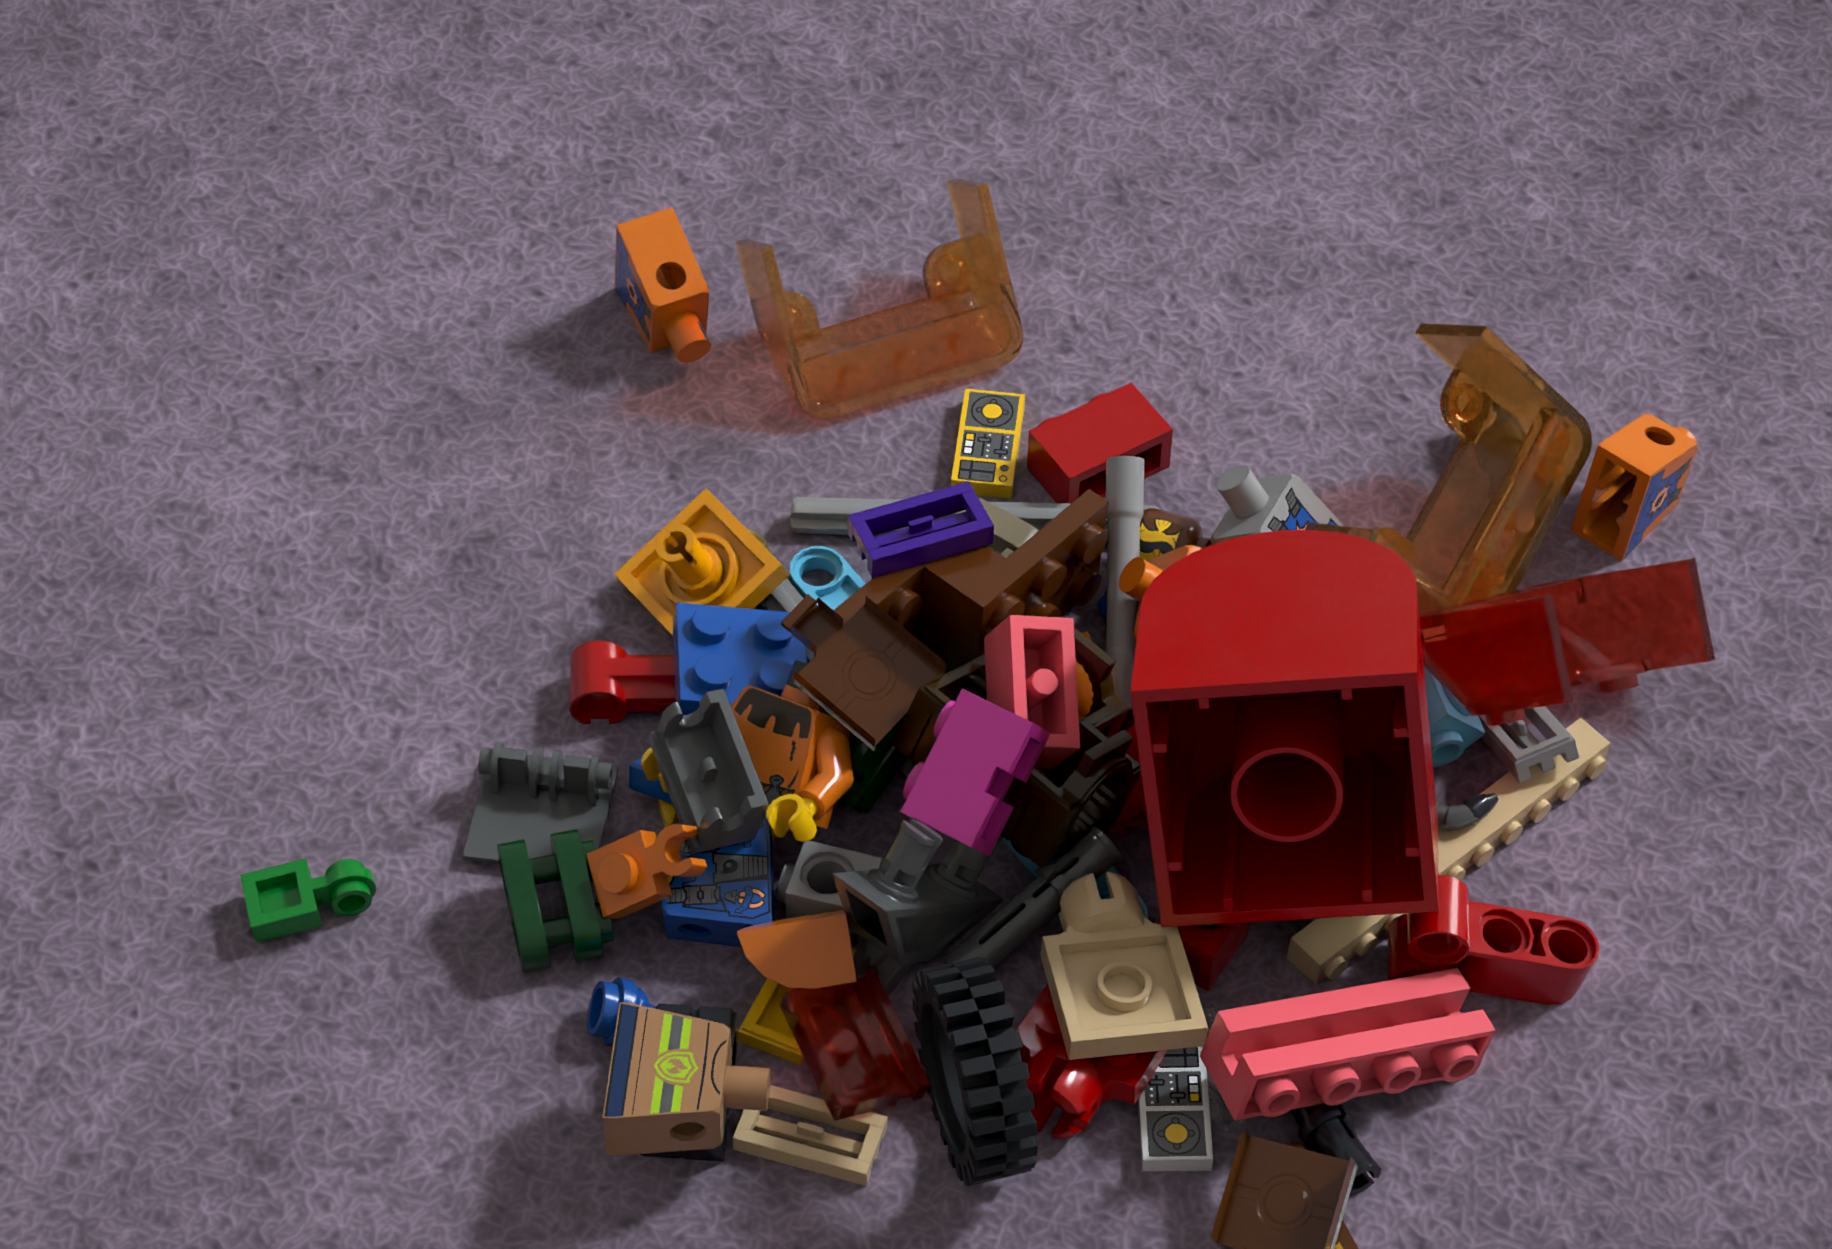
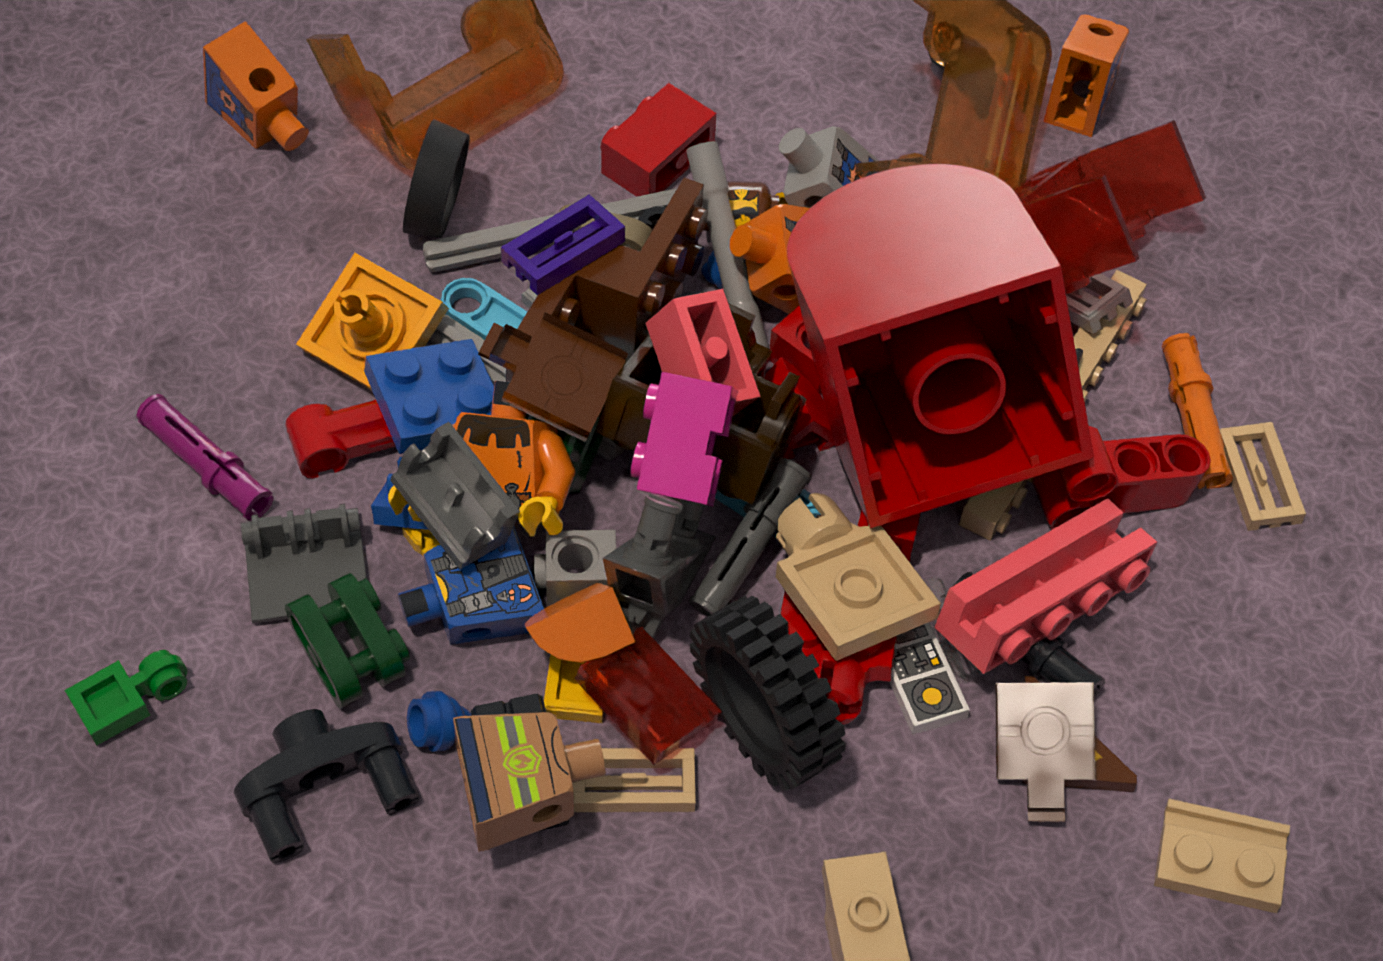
camera: 20 degrees left, 5 degrees up
orange plate [586,824,707,919] -> none
tile [951,388,1025,499] -> none
none -> magenta pin [136,394,274,521]
none -> black connector [234,709,419,863]
none -> black tyre [403,119,470,238]
none -> orange pin [1161,333,1233,489]
none -> tan tile [1220,422,1306,531]

